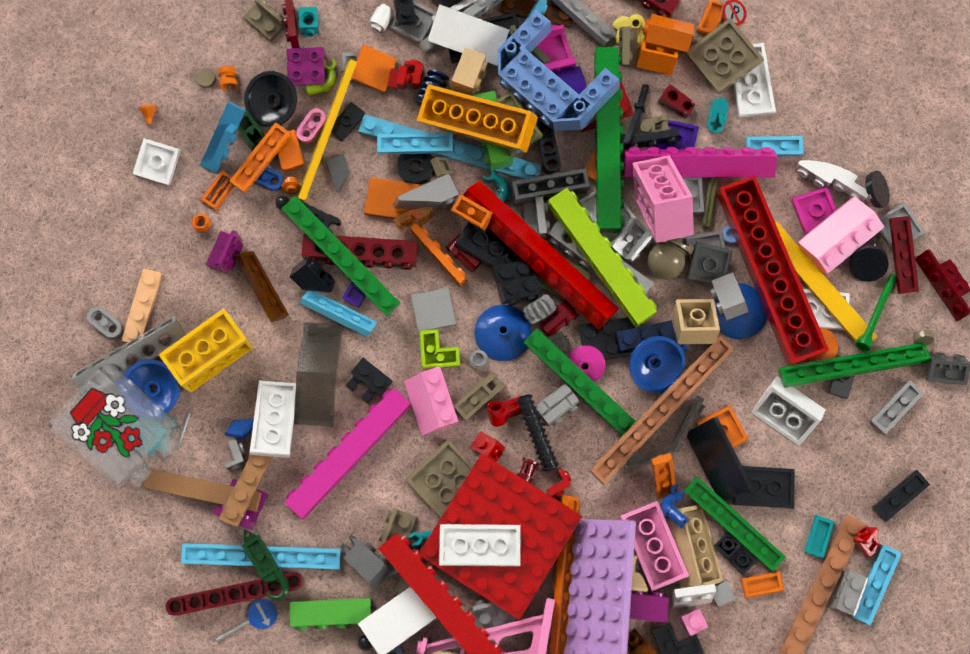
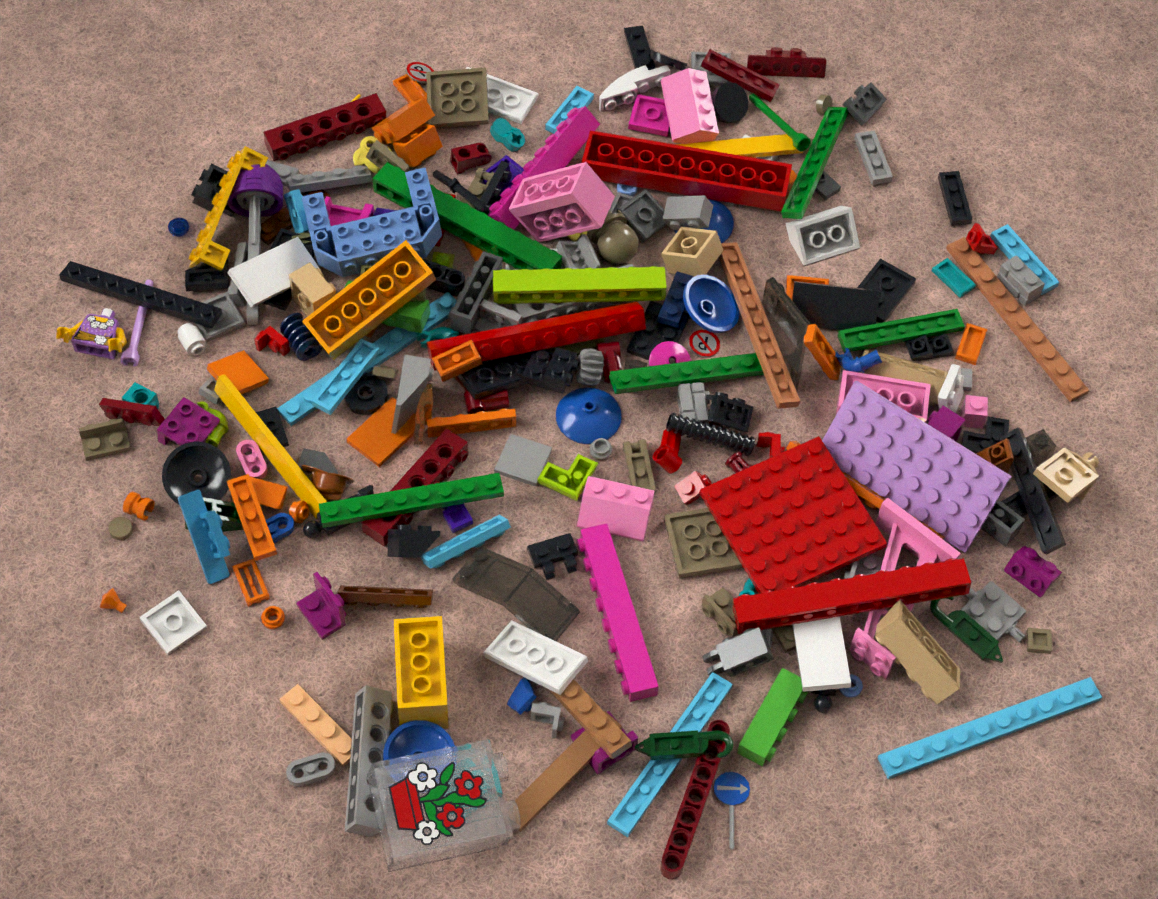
camera: 60 degrees left, 20 degrees down
red bracket [387,65,411,90] -> none
white tile [439,525,520,566] -> none
none -> dark orange piece [301,465,353,500]
none -> clear neon green plate [432,252,455,268]
none -> black plate [624,25,656,70]
none -> piece [689,329,720,357]
none -> black bracket [706,392,753,432]

